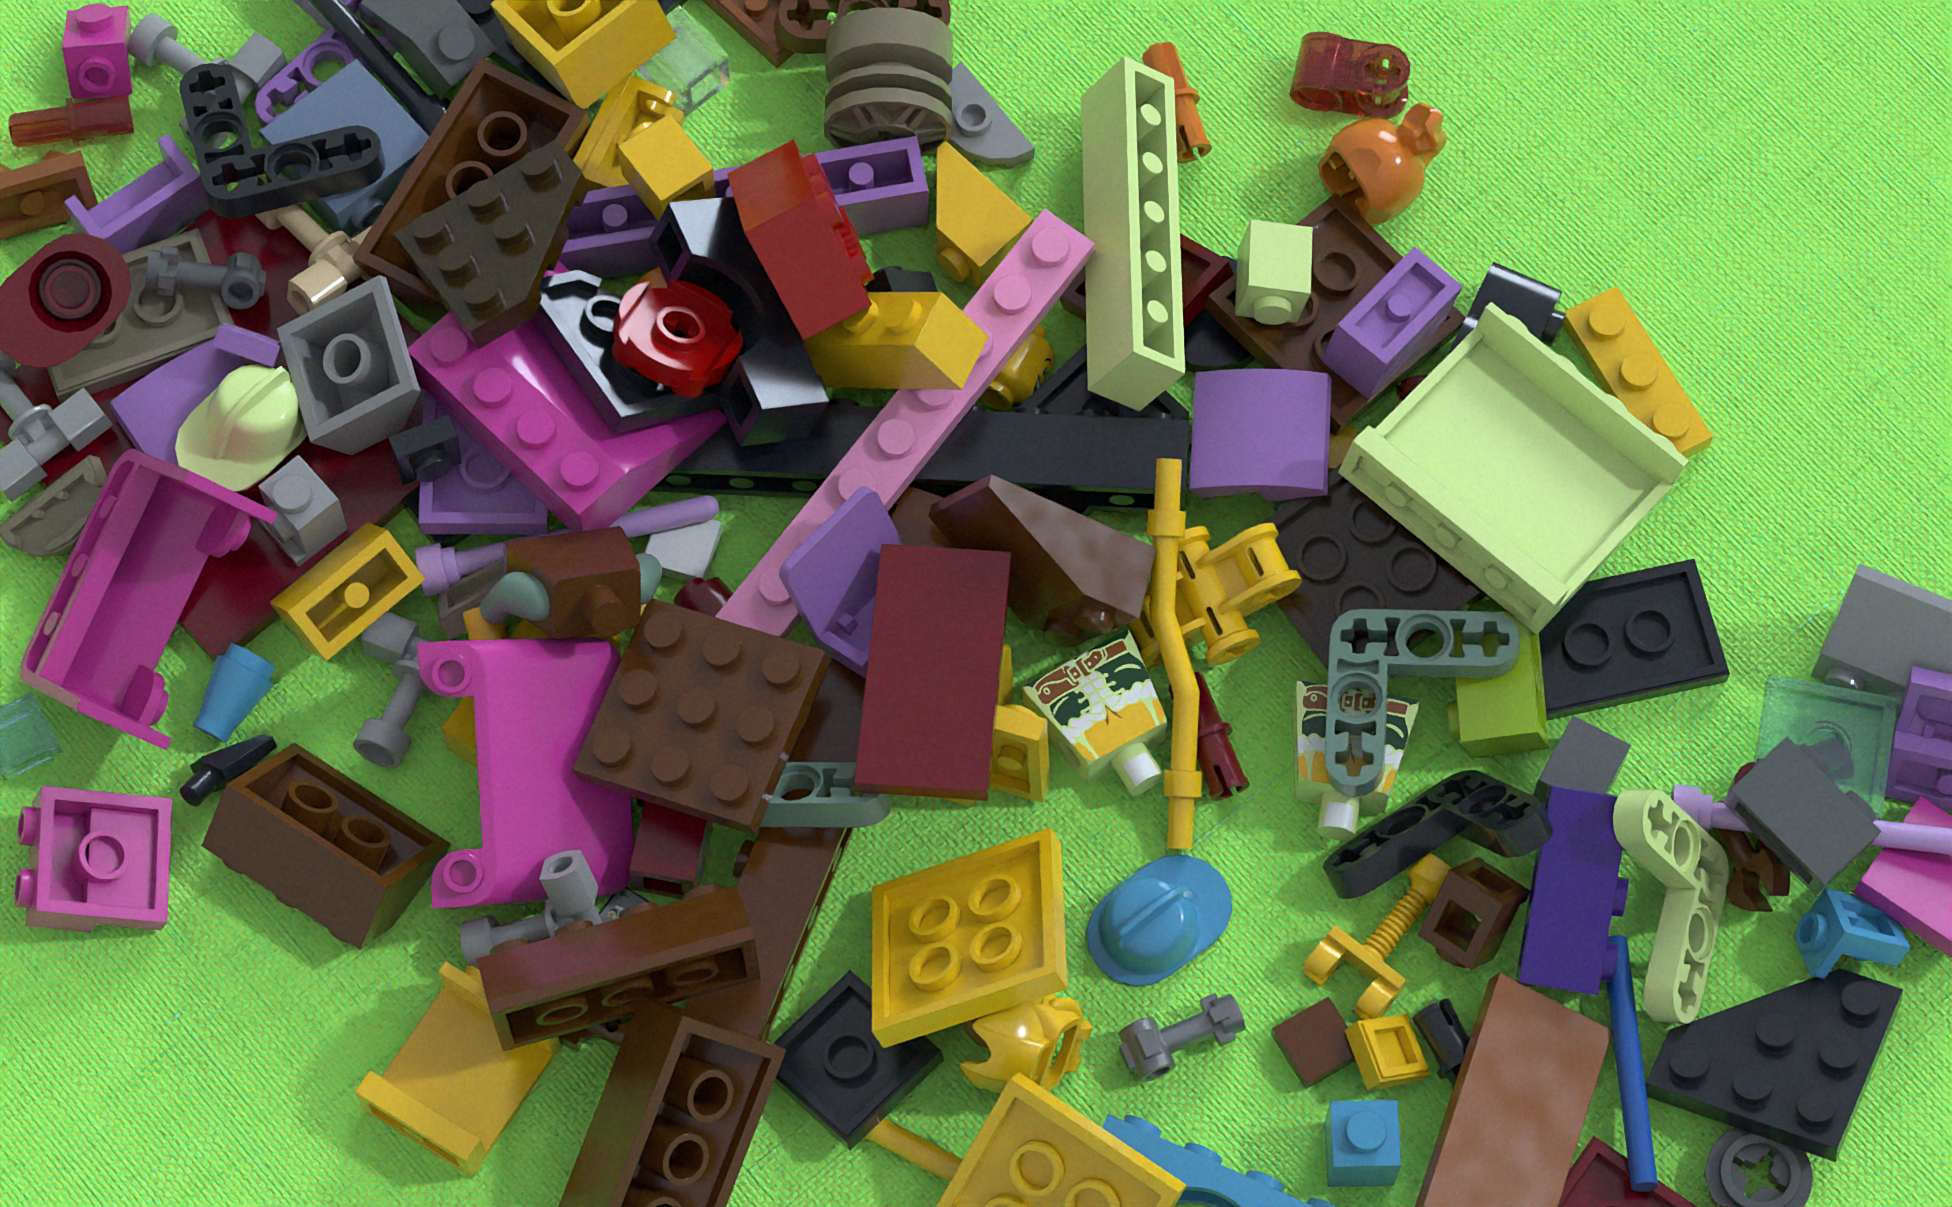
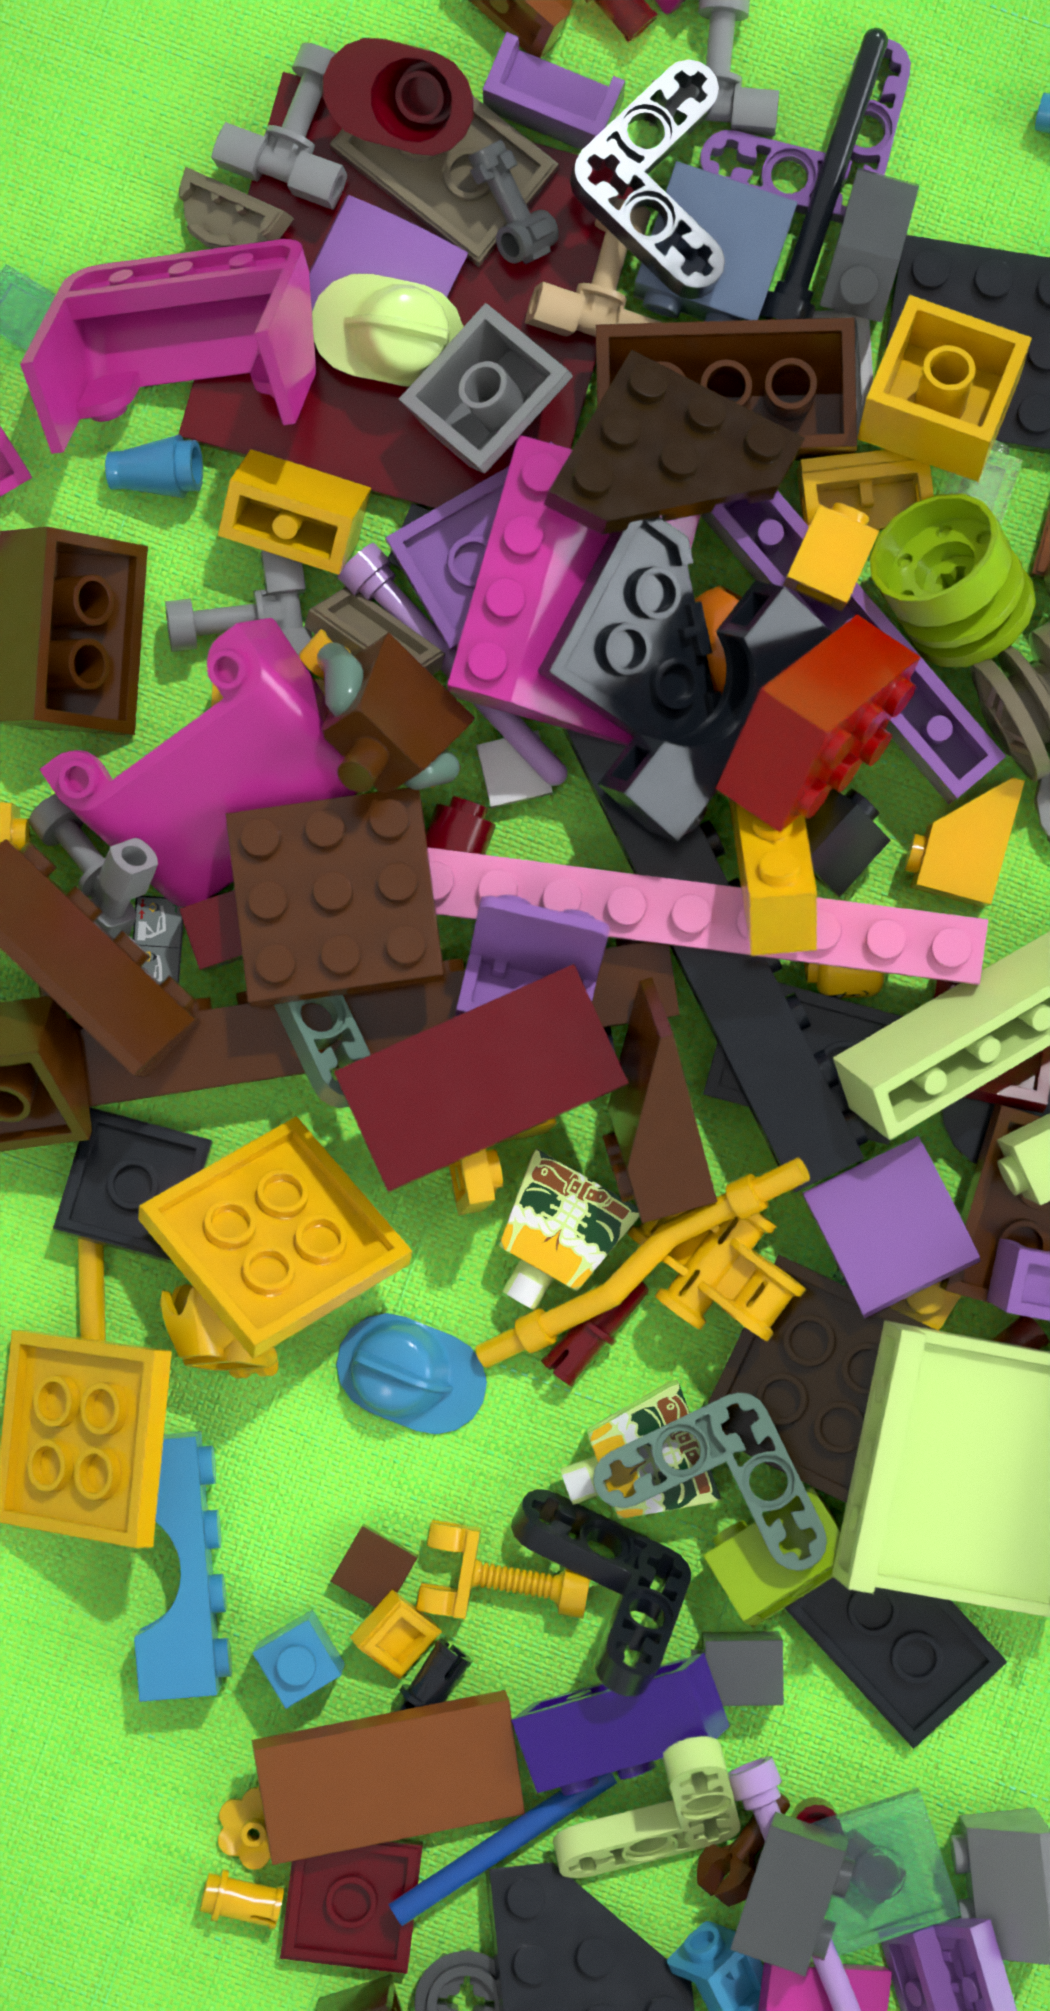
camera: 65 degrees right, 20 degrees up
black bar [180,734,277,807] -> none
medium lavender tile [212,323,283,367] -> none
light grey brick [257,455,348,567] -> none
black plate [388,415,462,486] -> none
red plate [612,280,743,398] -> none
flat silver bar [1118,993,1246,1082] -> none
reddish brown brick [1418,857,1531,970] -> none
none -> lime wheel [870,493,1036,667]

